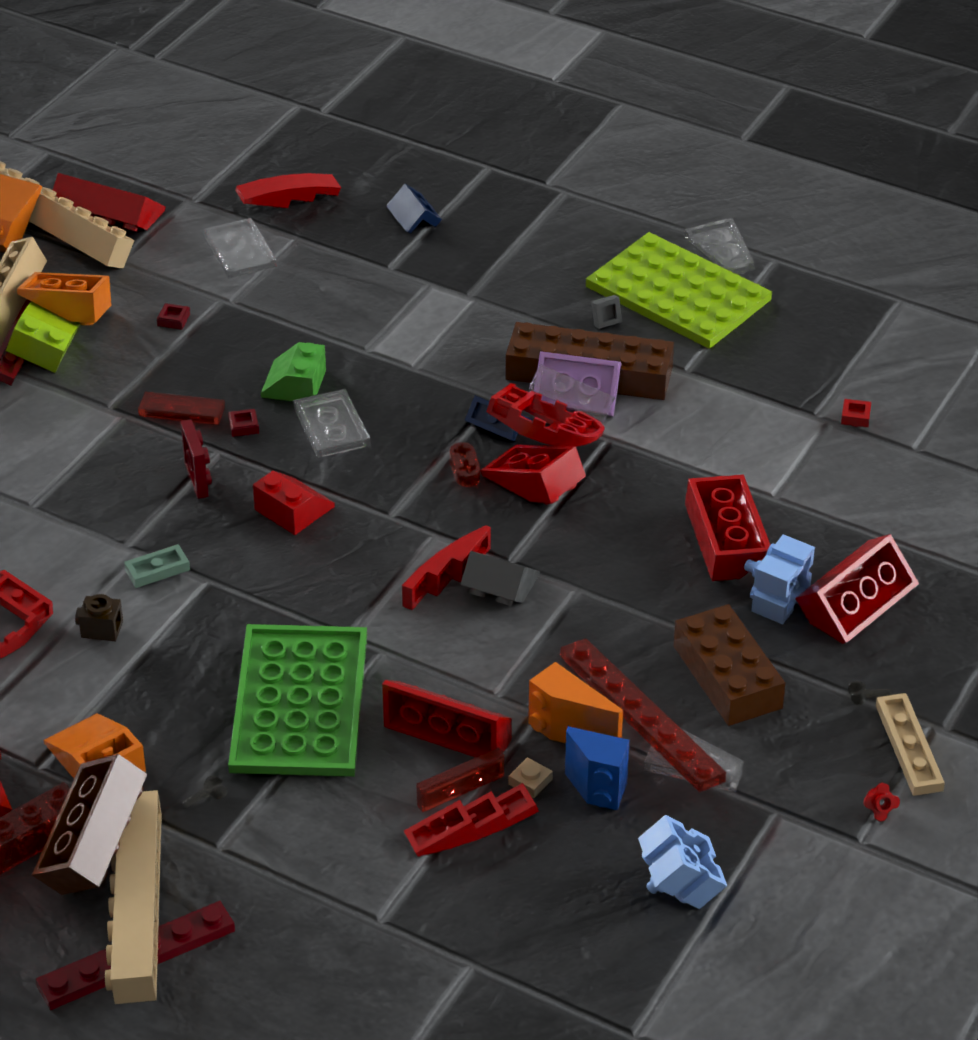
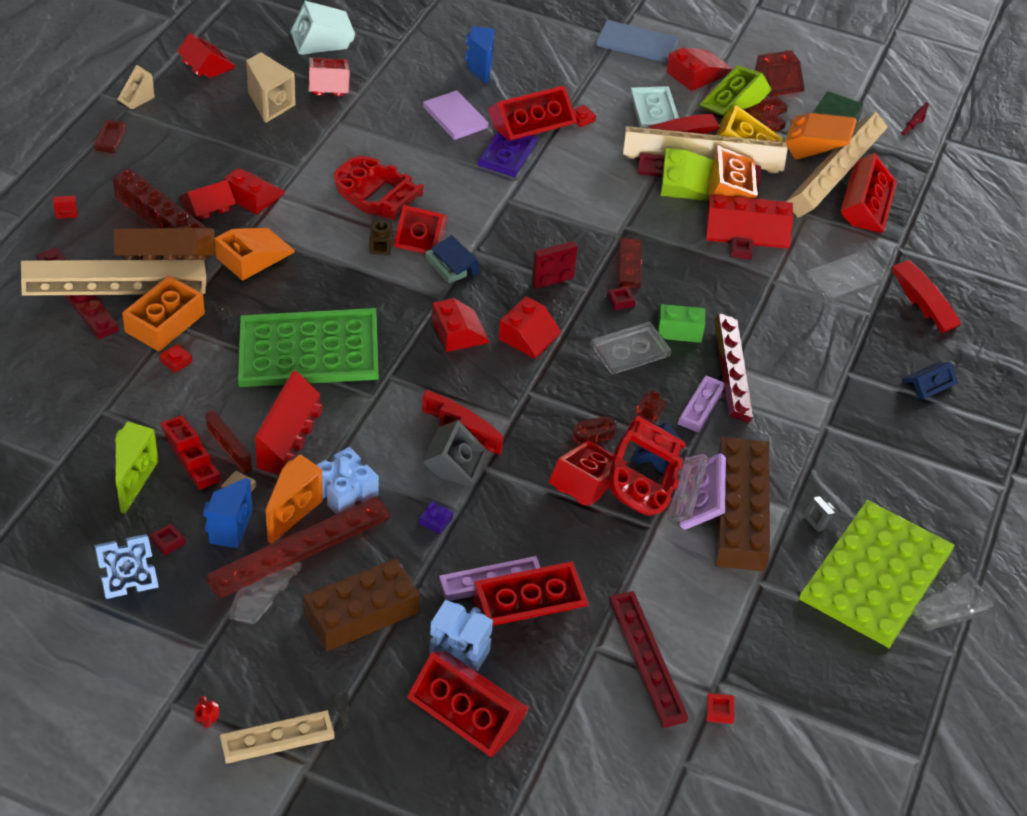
camera: 80 degrees right, 5 degrees up
none -> lime slope [115,421,158,514]
none -> orange brick [122,275,205,352]
none -> dark red tile [150,523,186,556]
none -> red plate [159,344,193,373]
none -> light blue brick [317,447,379,517]
none -> red slope [393,205,449,254]
none -> dark purple tile [419,501,453,534]
none -> dark blue panel [432,235,480,277]
none -> red slope [432,298,489,352]
none -> lavender plate [439,556,541,601]
none -> dark red plate [609,591,688,728]
none -> clear red tile [636,390,667,422]
none -> lavender tile [678,375,725,433]
none -> red slope [706,194,793,249]
none -> plate [714,313,753,423]

